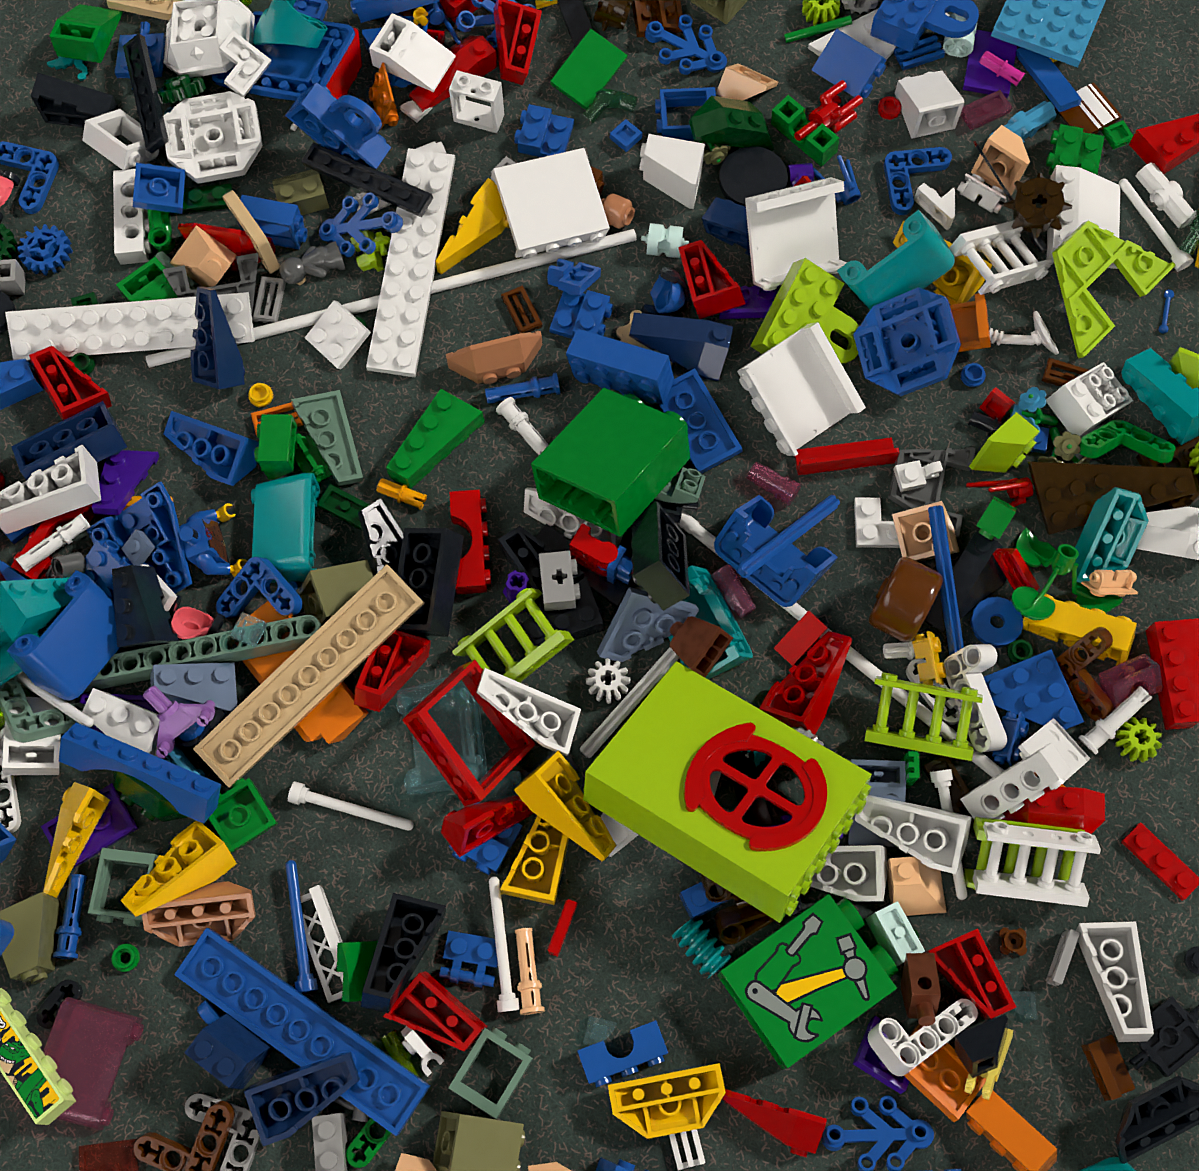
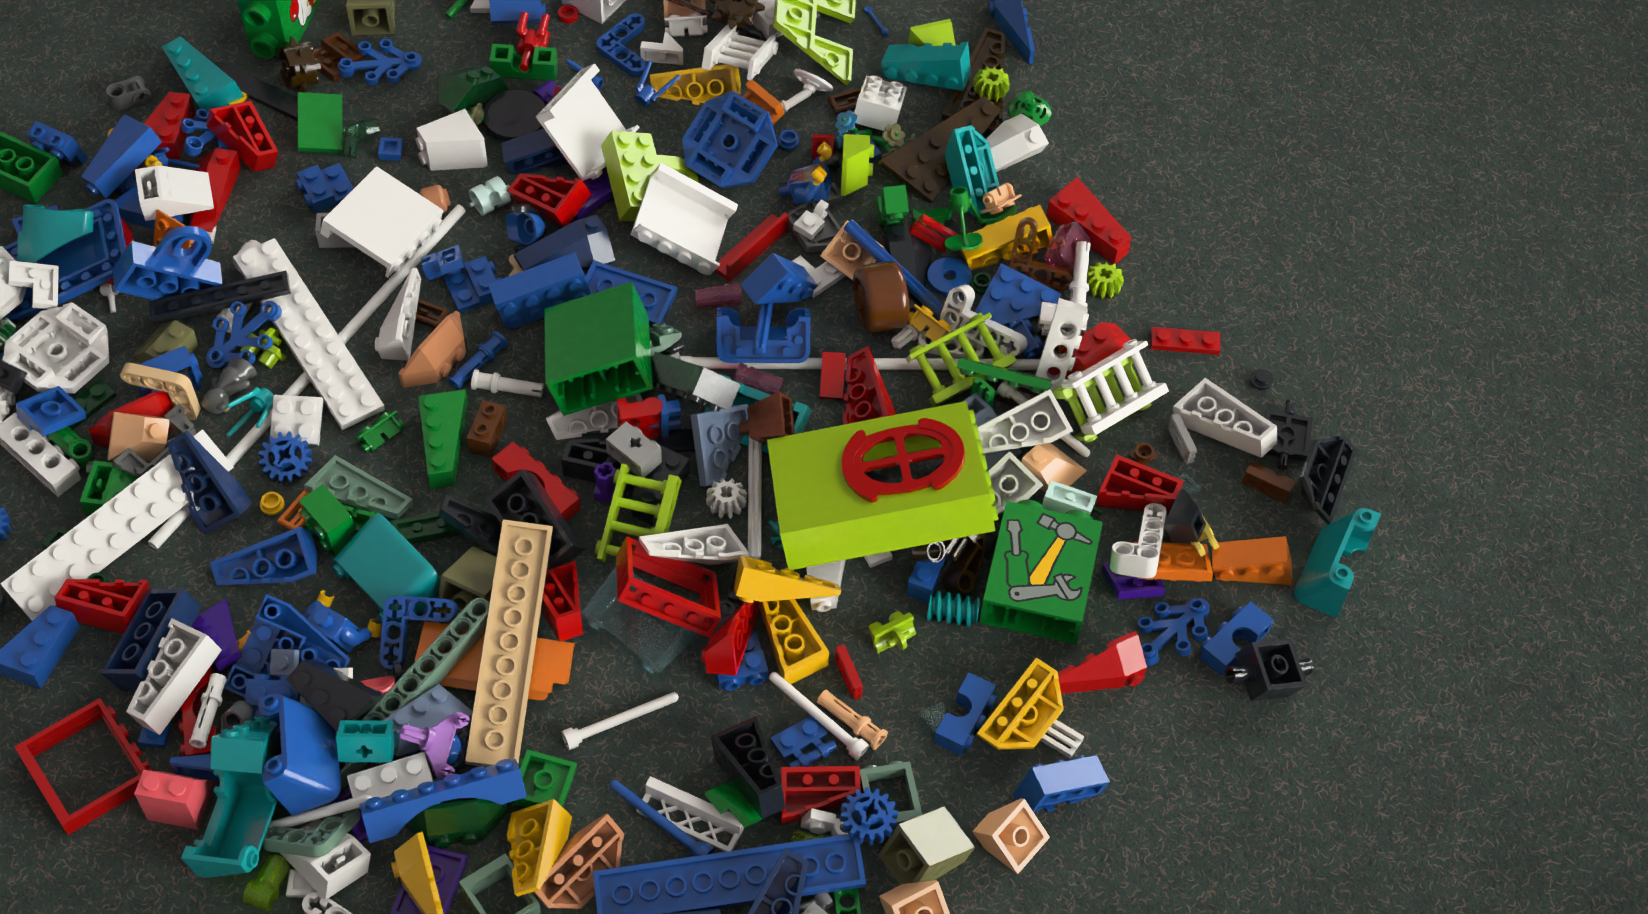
camera: 45 degrees left, 15 degrees down
clear light blue tile [230,612,268,647] -> none
light grey tile [252,276,286,323] -> none
light orange axle [376,478,427,510] -> none
yellow wedge [435,178,510,274] -> none
white window [449,70,504,133] -> none
blue window [655,87,716,141] -> none
light nougat slope [716,64,778,101] -> none
teal windscreen [837,210,955,310] -> none
copper torso [901,953,941,1026] -> none
red plant [966,477,1033,507] -> none
green beam [1079,420,1175,463] -> none
none -> teal plant [226,387,274,437]
none -> blue gear [258,431,312,484]
none -> teal brick [336,720,396,763]
none -> green hinge [355,410,405,453]
none -> white wedge [375,268,421,360]
none -> reddish brown brick [467,400,507,458]
none -> blue plant [634,61,680,107]
none -> blue wedge [740,253,818,304]
none -> torso [779,142,832,204]
none -> blue gear [840,787,898,845]
none -> lime hips [869,611,916,653]
none -> green plate [957,357,1052,393]

